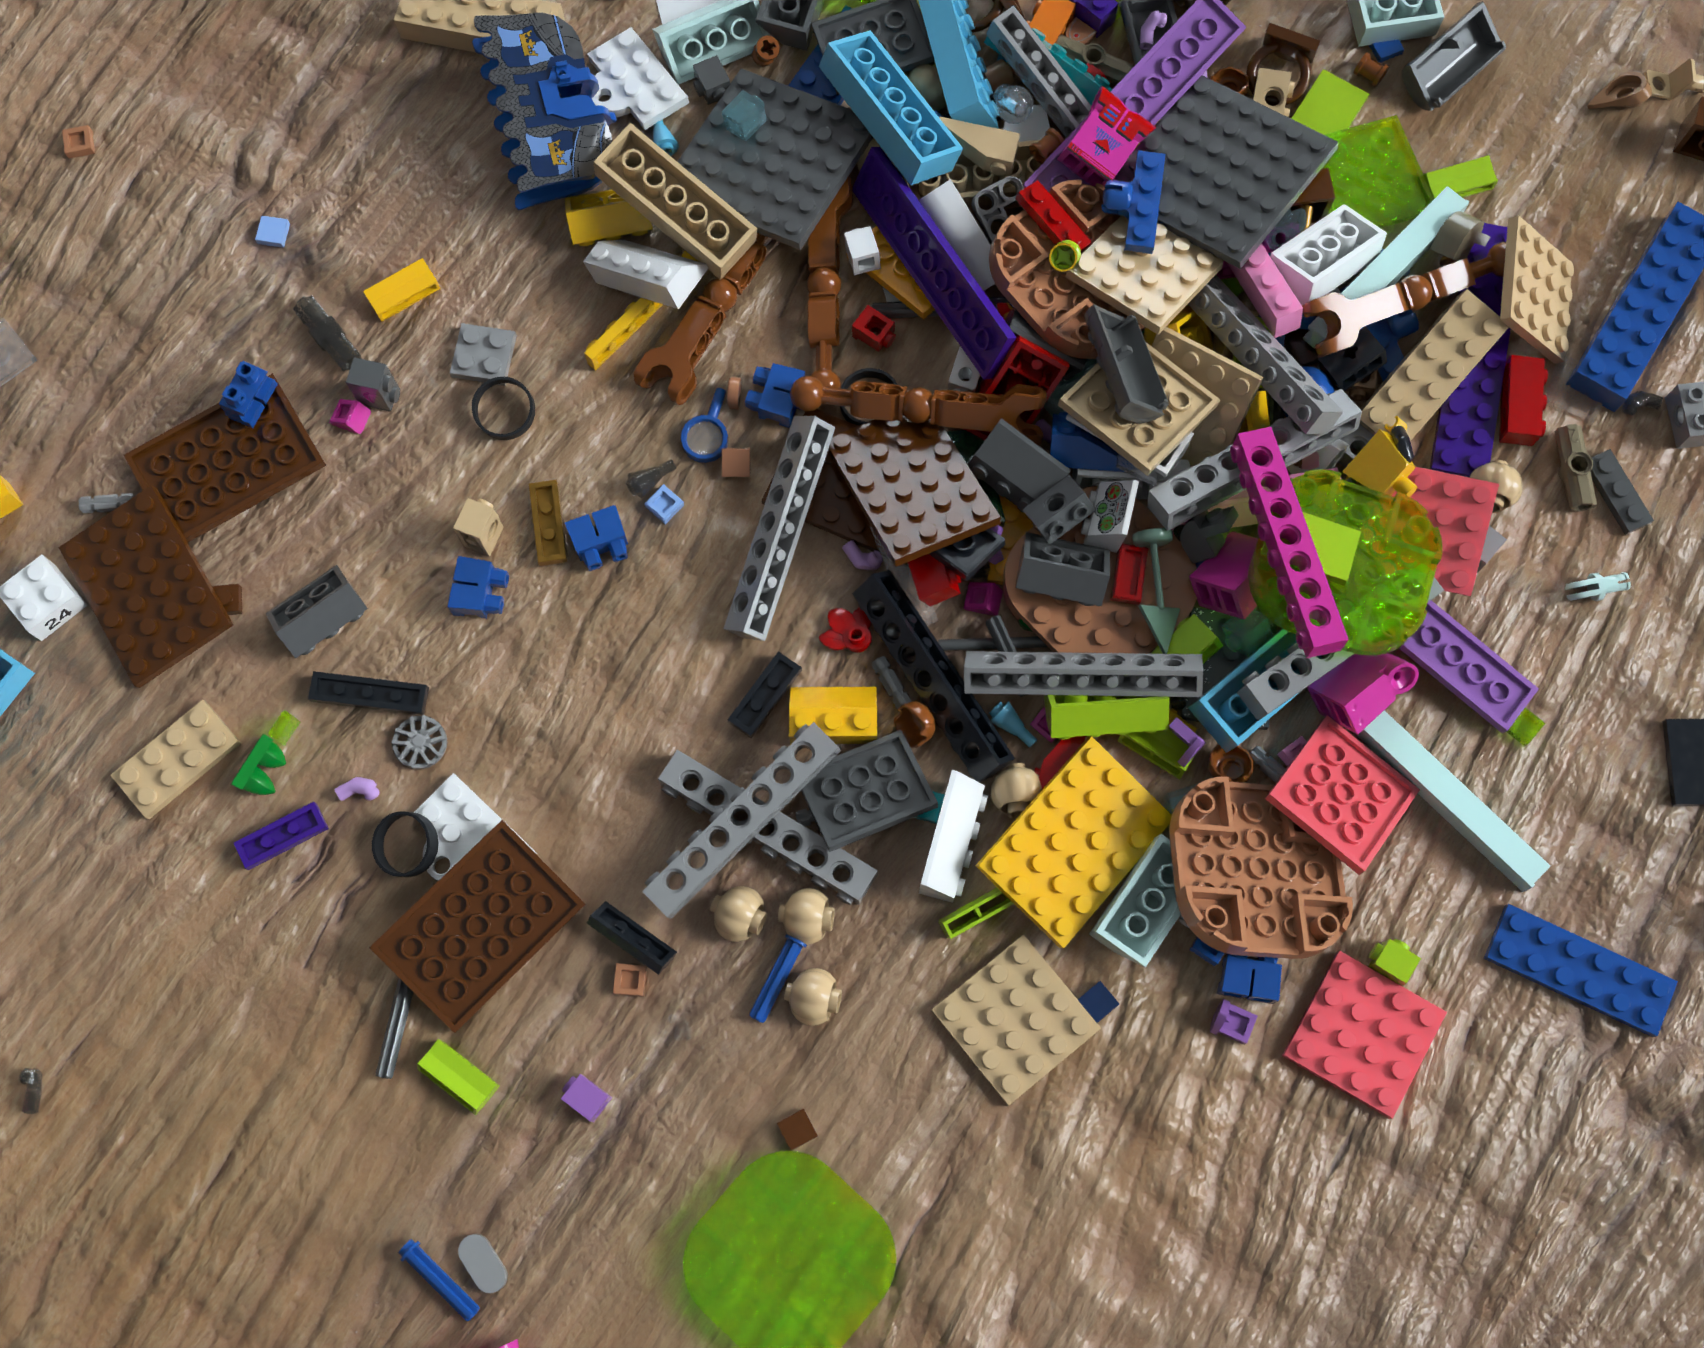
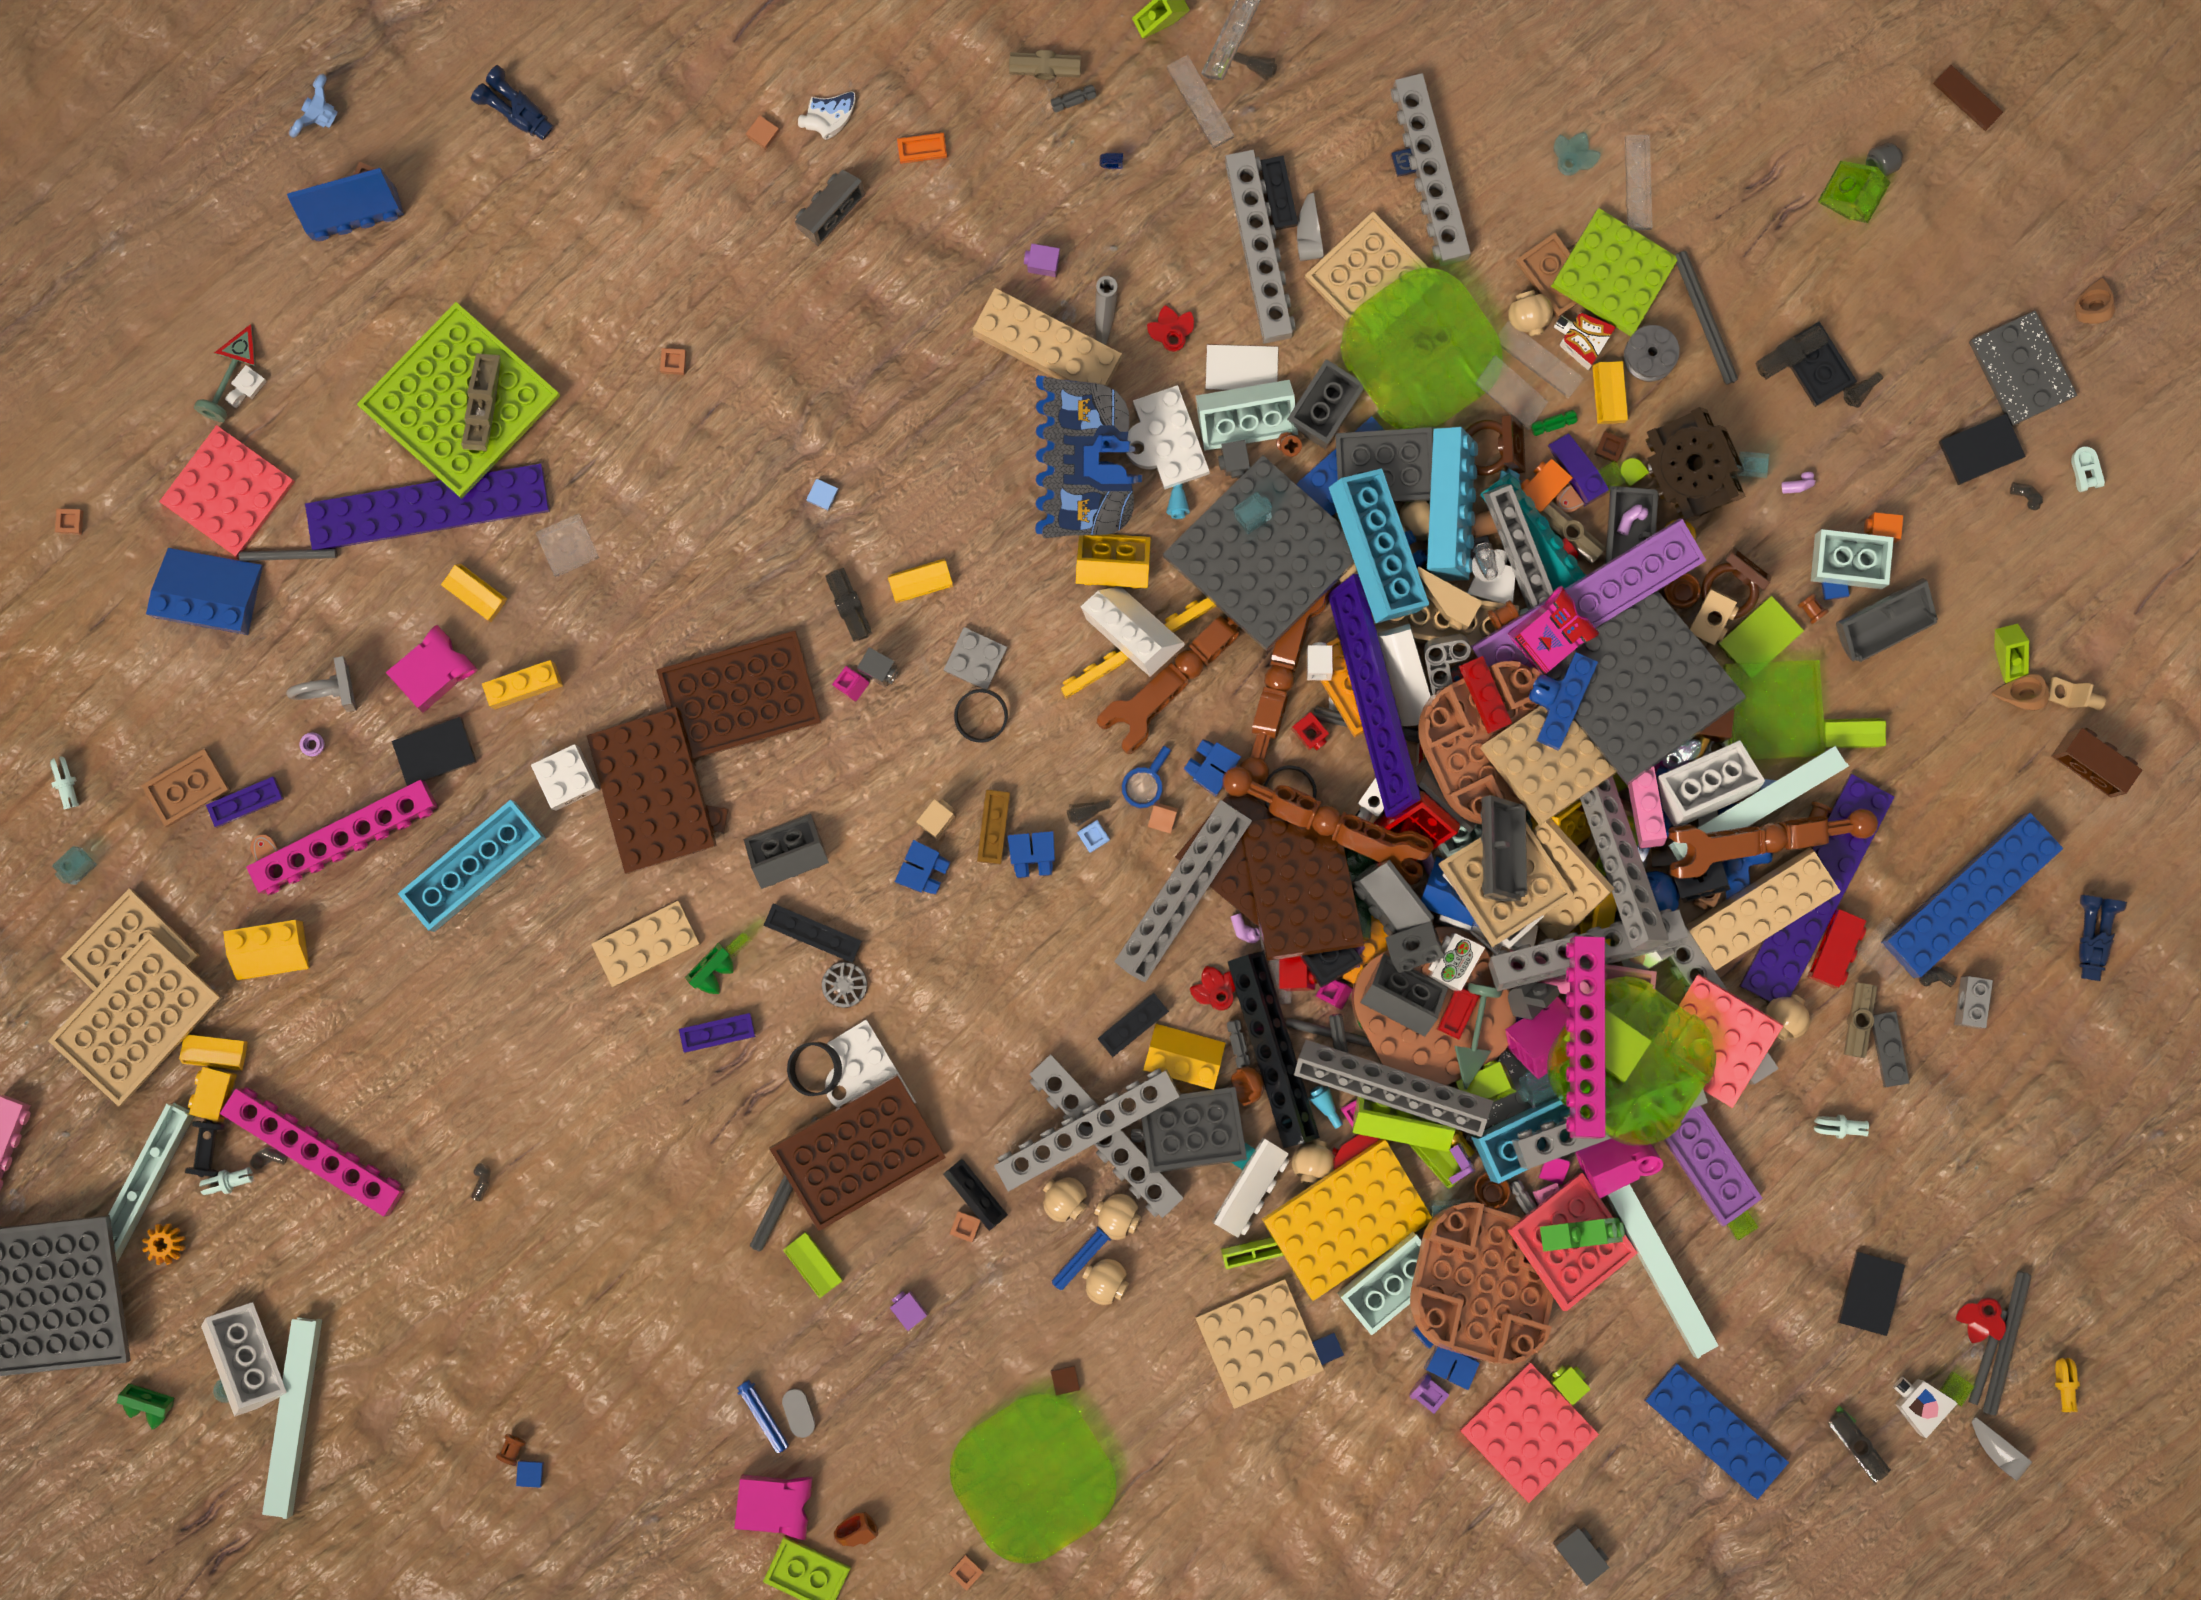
camera: 15 degrees right, 10 degrees up
light grey axle [78,493,134,513] -> none
blue hips [219,361,278,428] -> none
lavender arm [334,777,380,801] -> none
tan brick [594,123,757,280] -> none
nougat tile [727,377,742,410] -> none
lime wheel [1049,240,1081,272] -> none
yellow torso [1342,416,1417,499] -> none
dark tan brick [1430,211,1491,261] -> none
tan plate [1500,215,1574,364] -> none
none -> dark pink slope [1538,1158,1570,1185]
none -> bright green arch [1540,1218,1625,1252]
none -> dark grey brick [1553,1525,1610,1586]
none -> lime slope [1994,624,2029,683]

